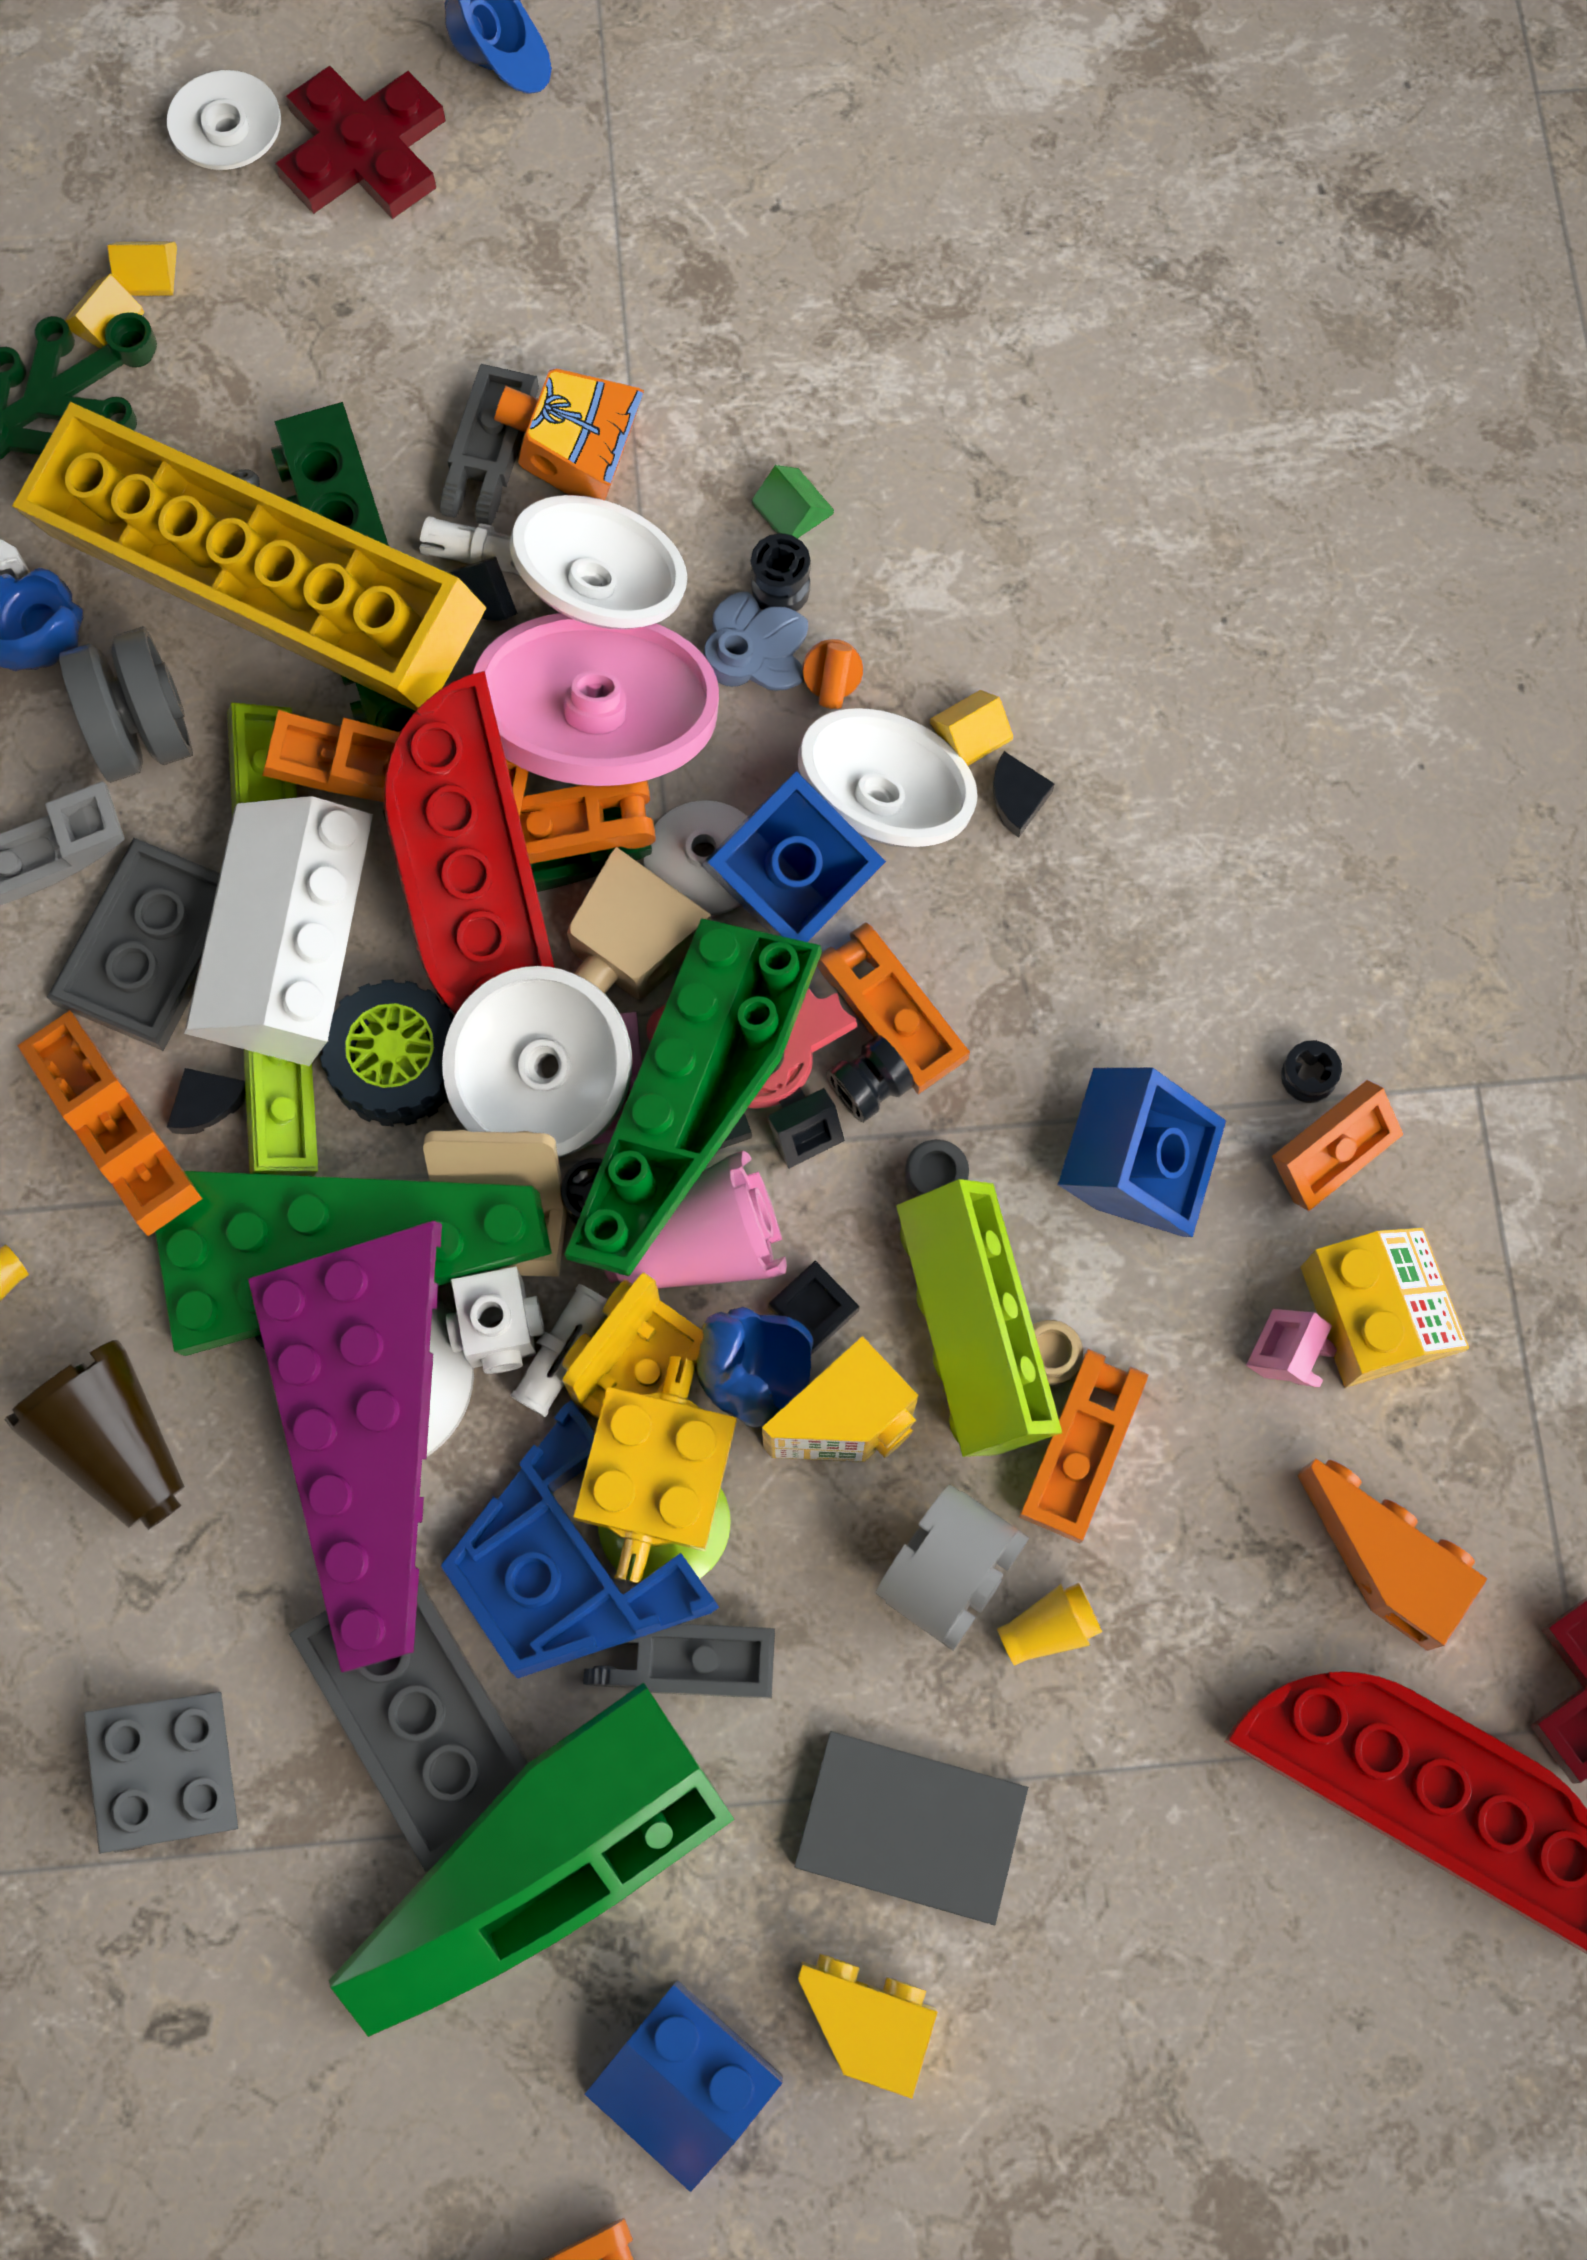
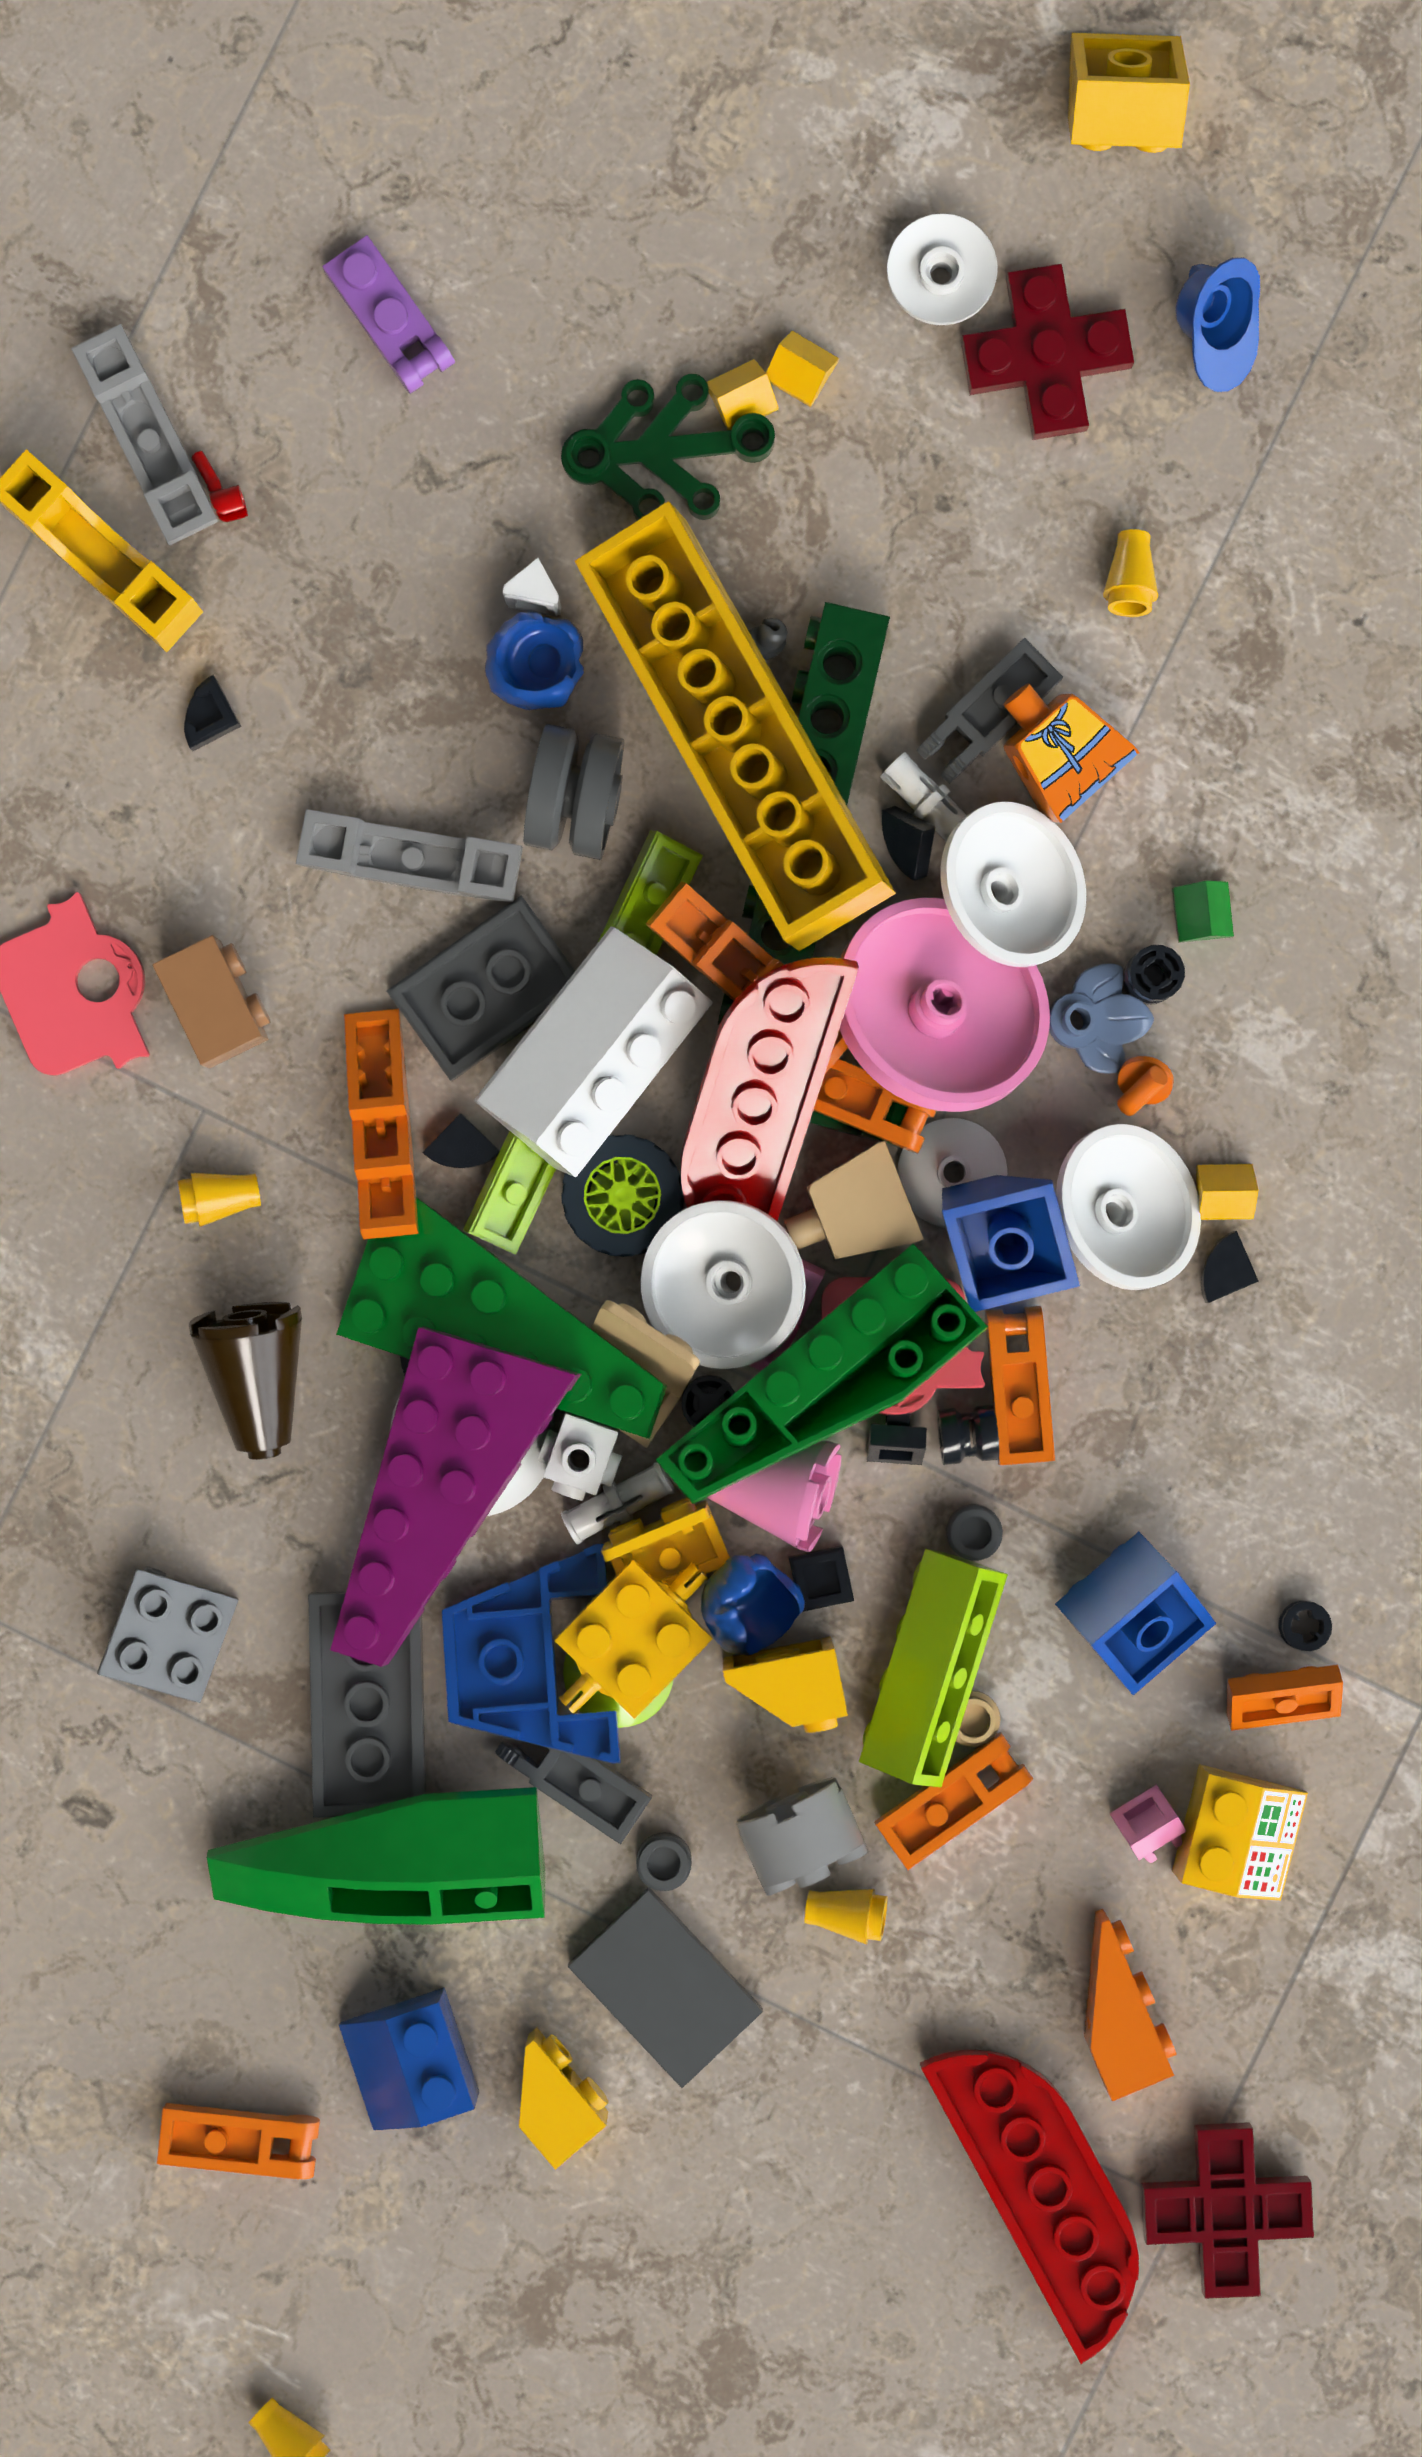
camera: 35 degrees right, 15 degrees up
none -> dark grey tile [636,1832,692,1891]
none -> yellow cone [1103,529,1158,617]

